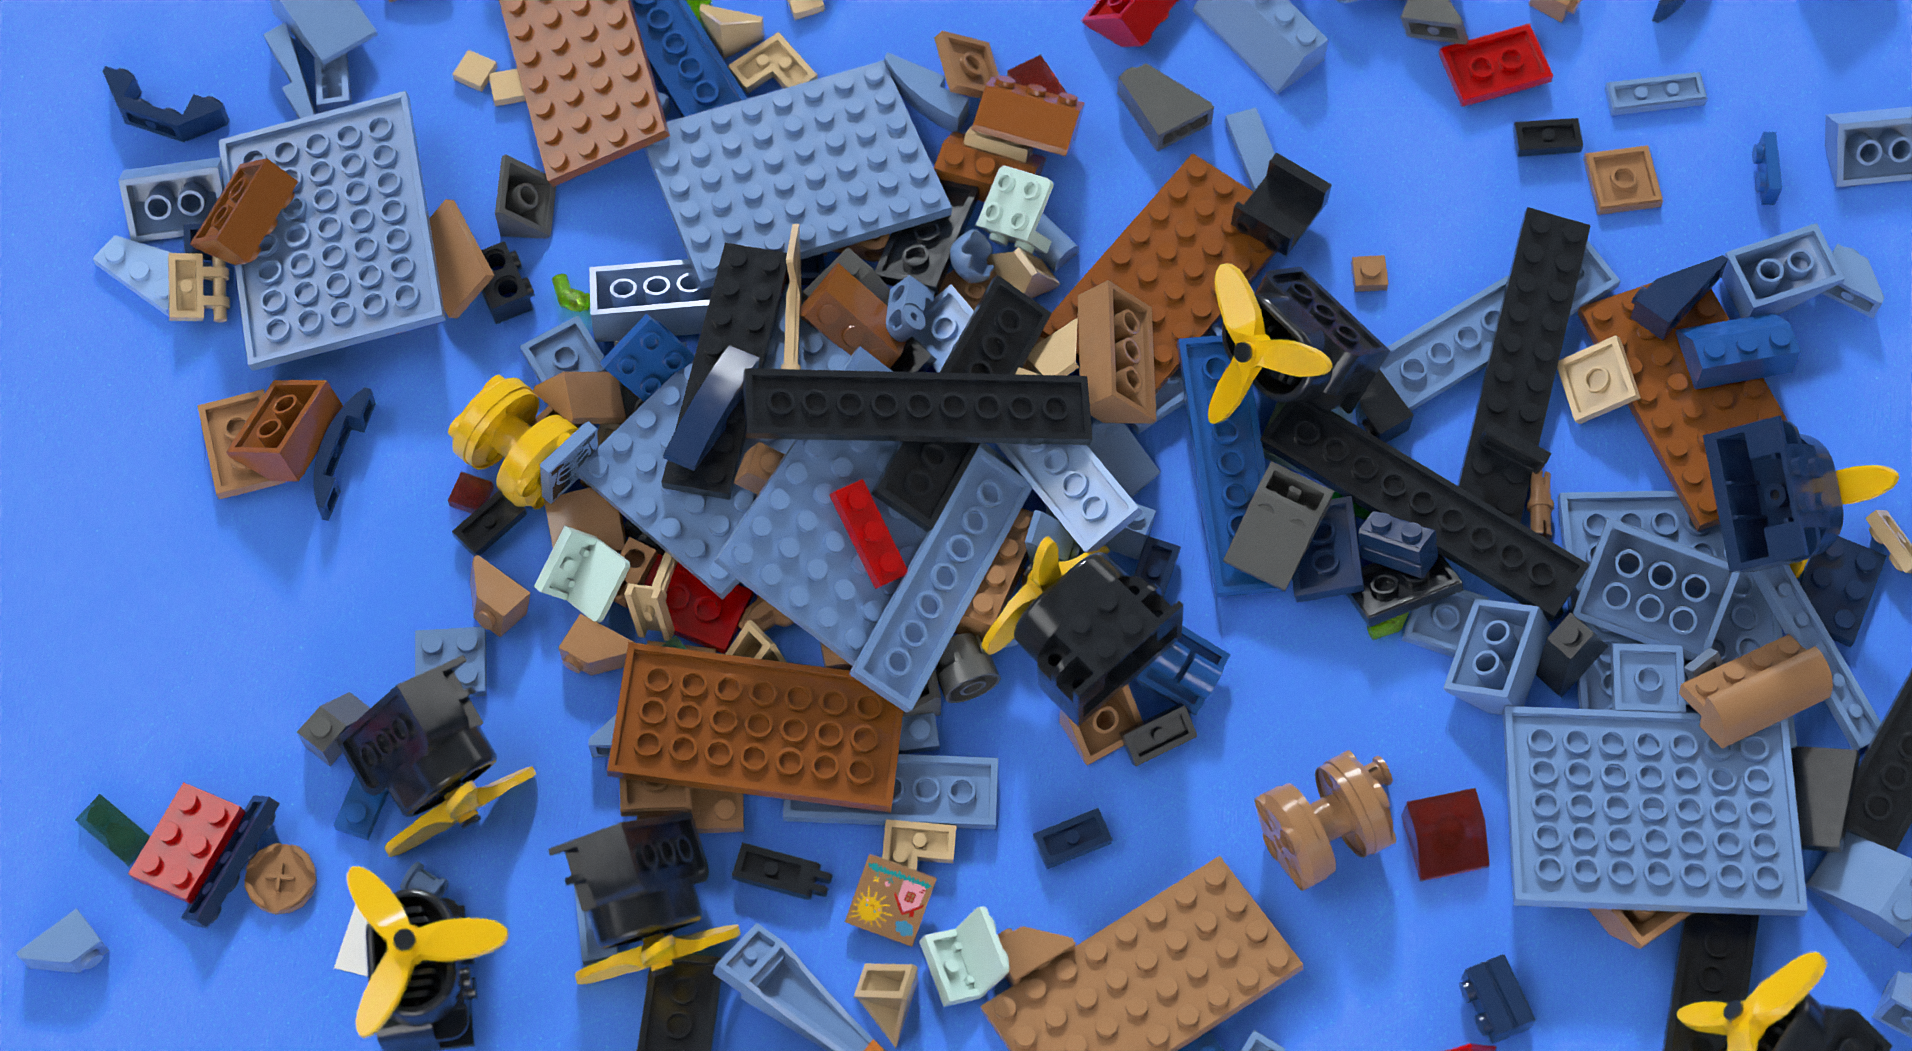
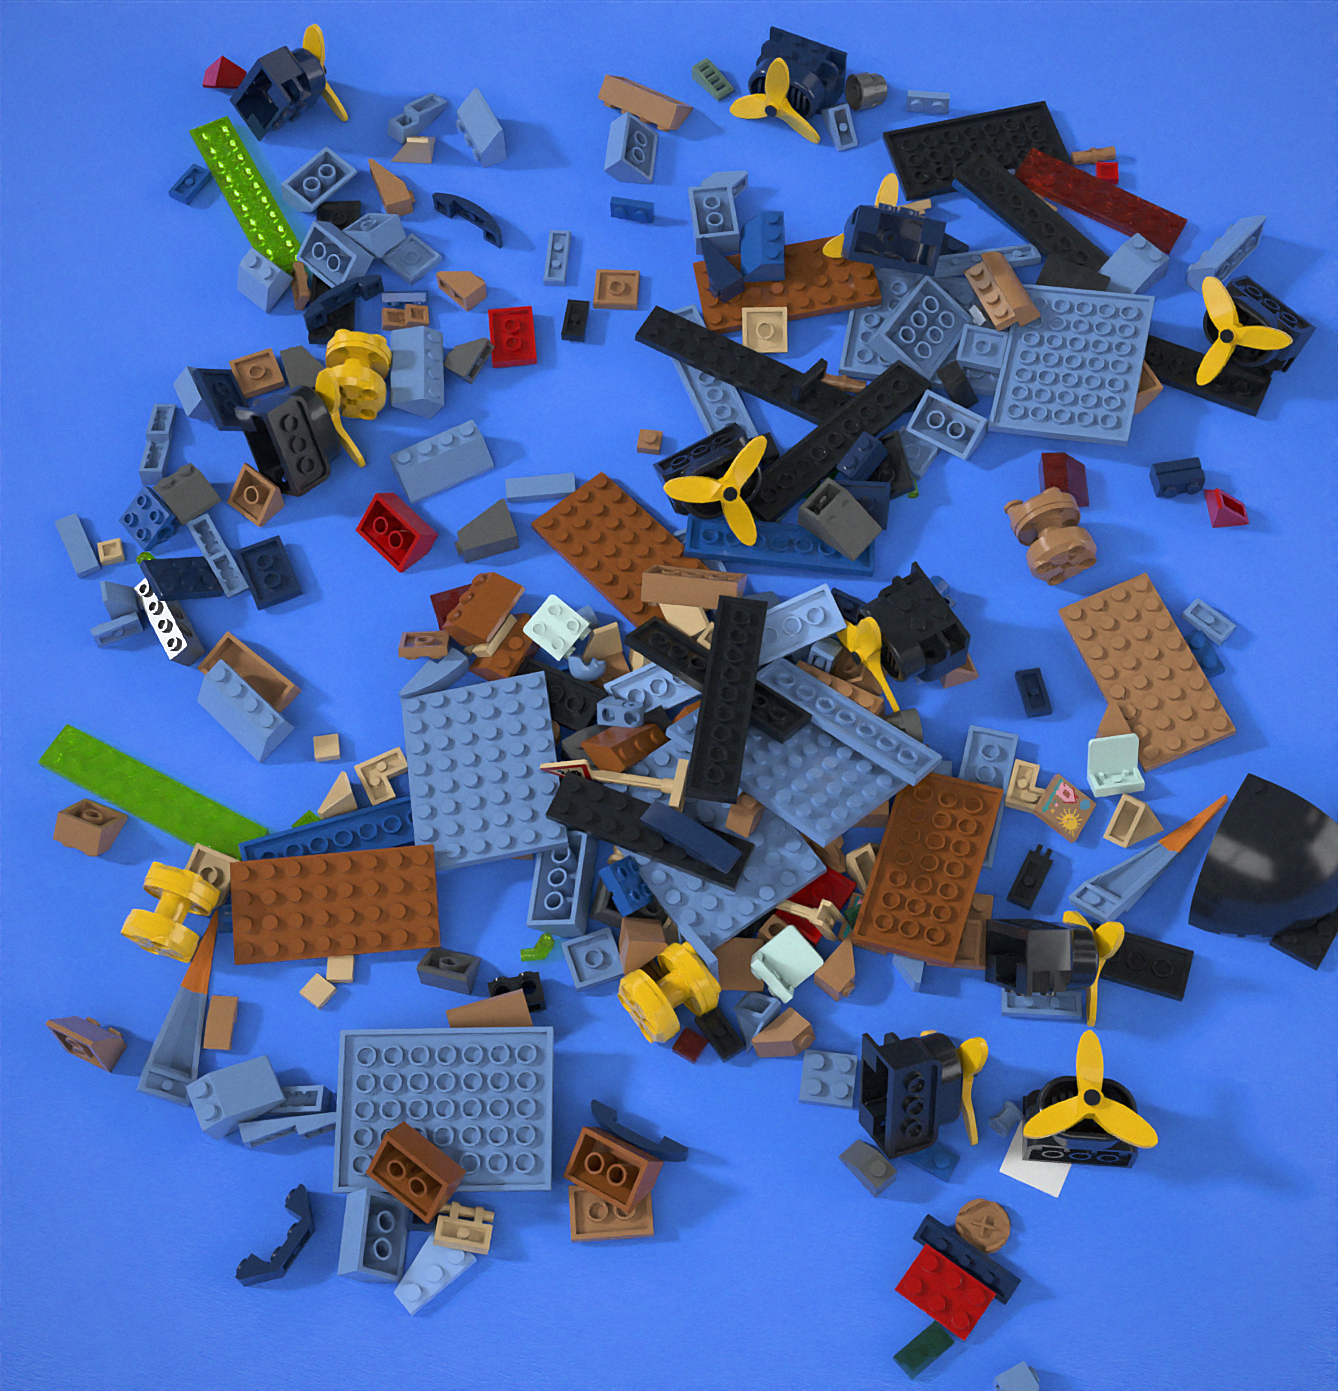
camera: 75 degrees left, 5 degrees down
red plate [829,479,908,590] -> none
black plate [1119,703,1198,766] -> none
black panel [1231,152,1332,256] -> none
none -> medium blue slope [733,991,781,1054]

